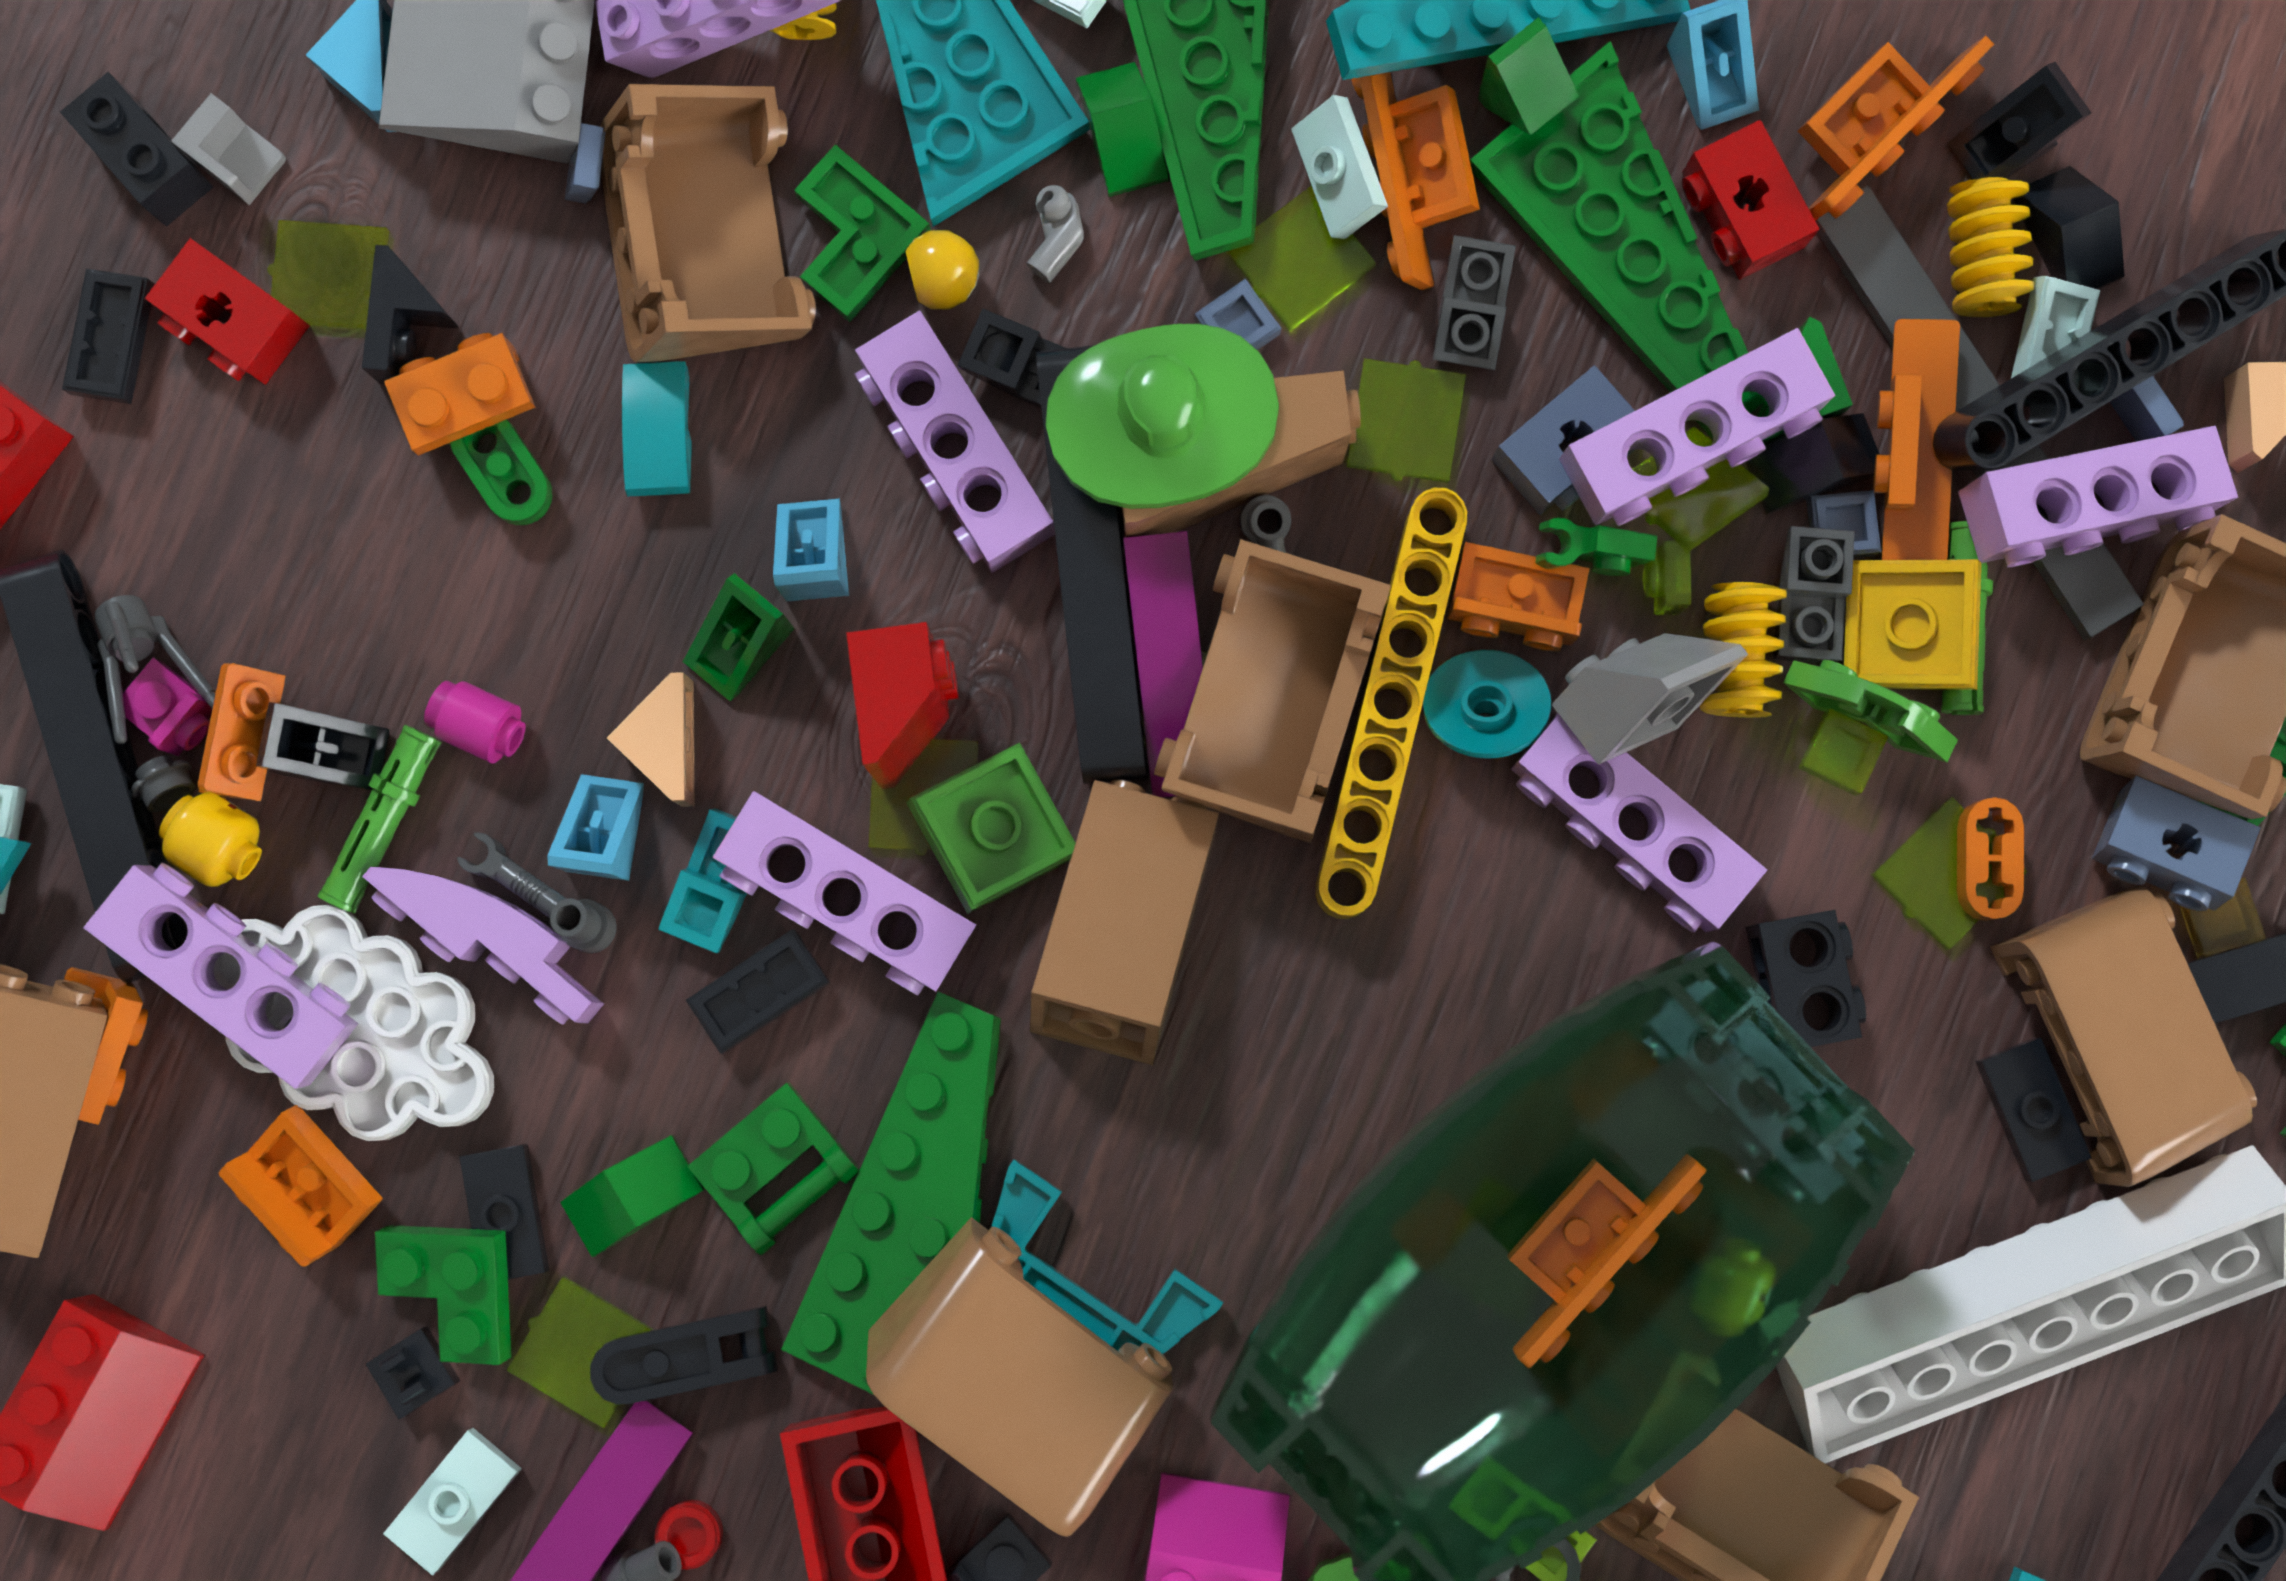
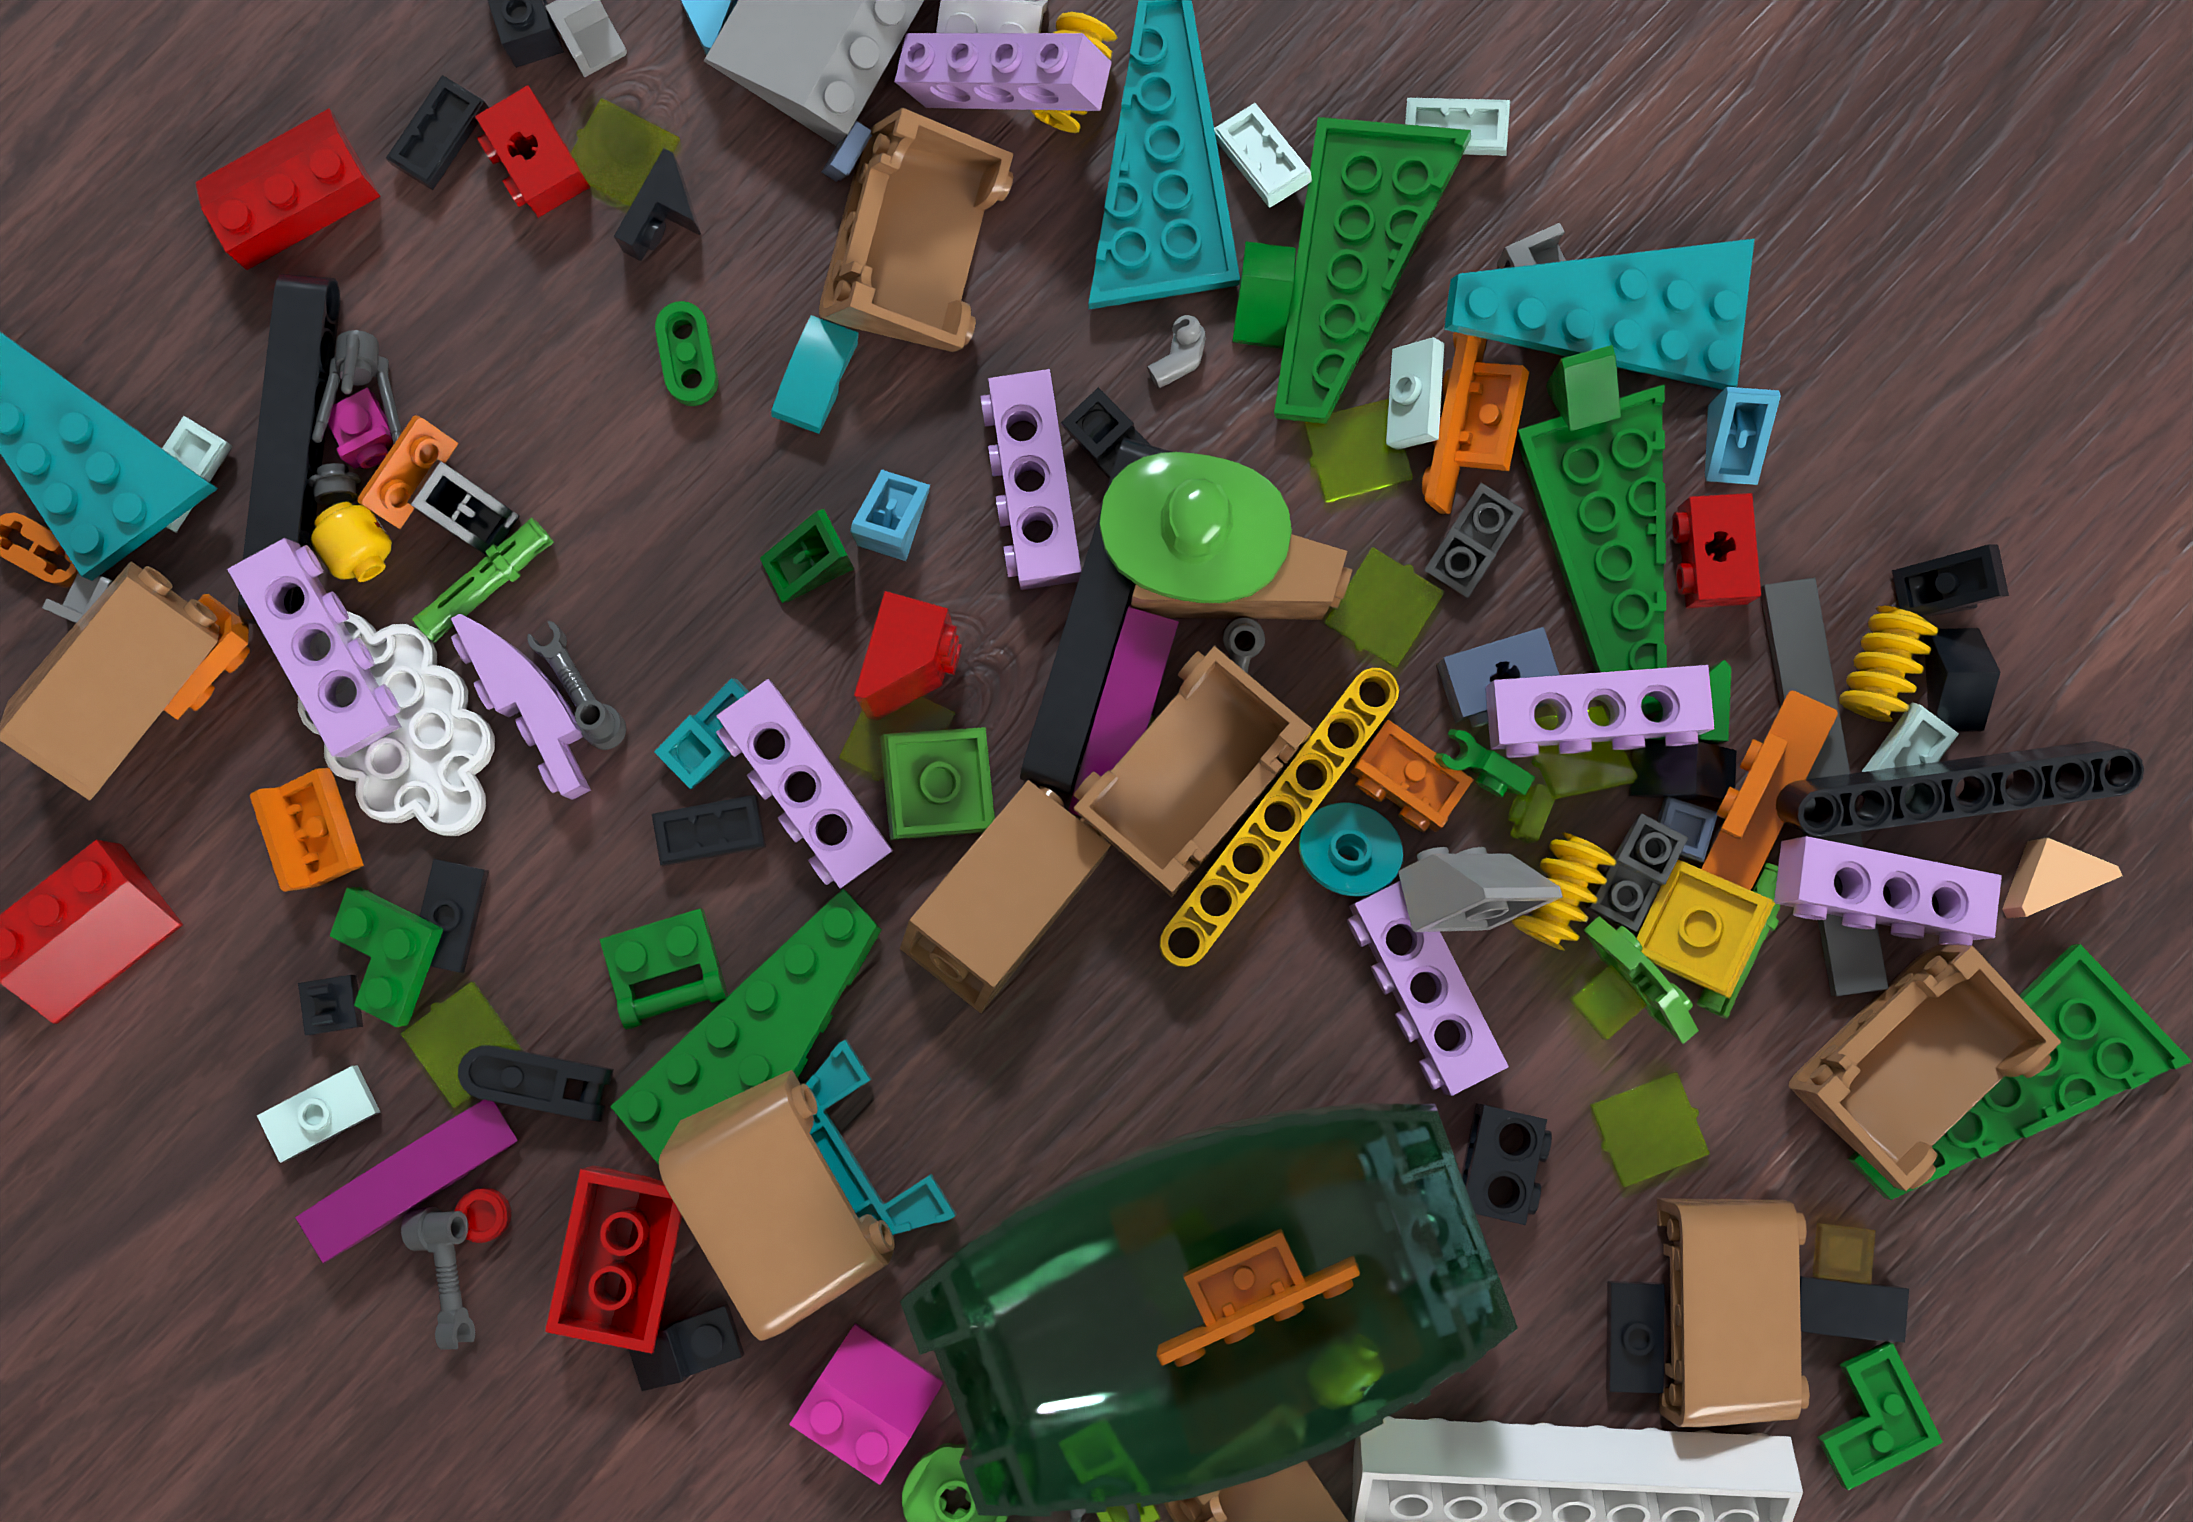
camera: 20 degrees right, 0 degrees up
orange bracket [384,333,536,456] -> none
dark pink brick [424,681,526,764] -> none
medium azure slope [547,774,644,881] -> none
green slope [560,1135,705,1258] -> none
light nougat slope [607,672,695,807] -> none
green plate [794,145,931,323] -> none
yellow piece [905,230,979,310] -> none
sand blue tile [1194,279,1282,350] -> none
orange bracket [1797,35,1994,221] -> none
orange beam [1957,797,2024,921] -> none
sand blue brick [2092,776,2261,911] -> none
sand blue tile [2110,376,2184,442] -> none

